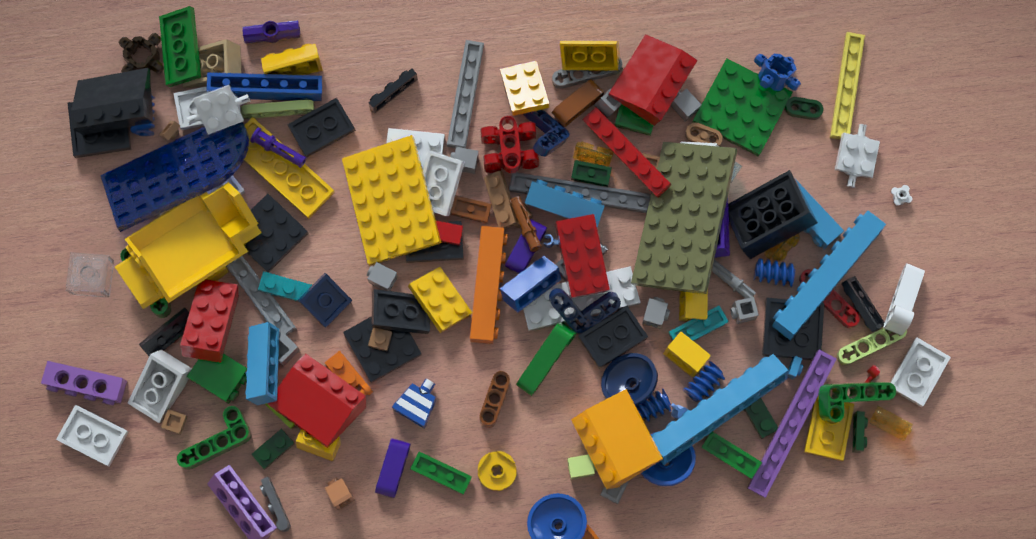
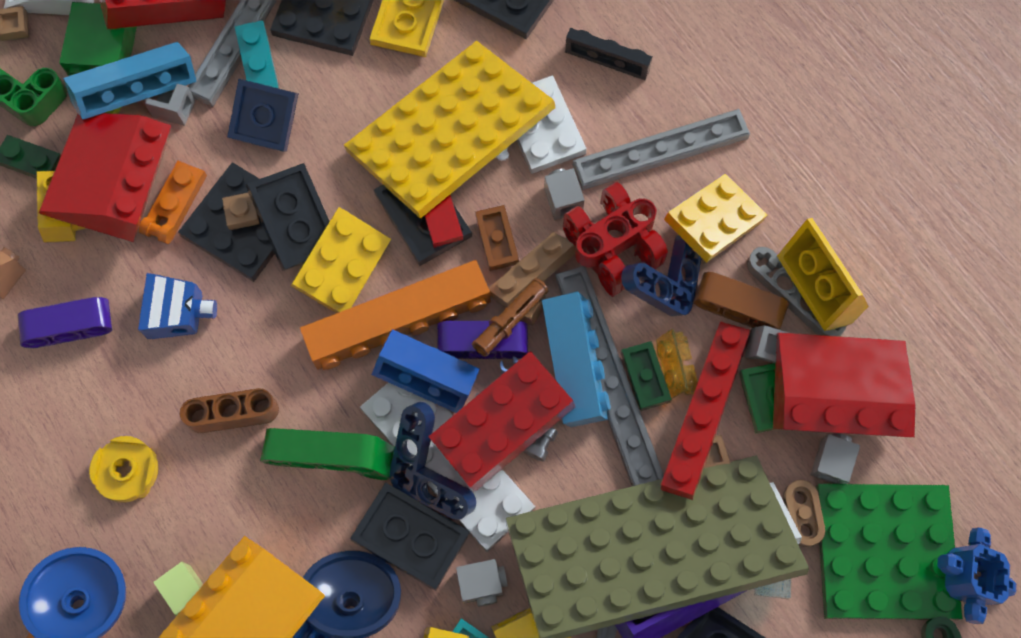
camera: 65 degrees right, 5 degrees down
light grey brick [366,262,398,291] -> none
green plate [410,451,472,495] -> none
white plate [423,151,465,216] -> none

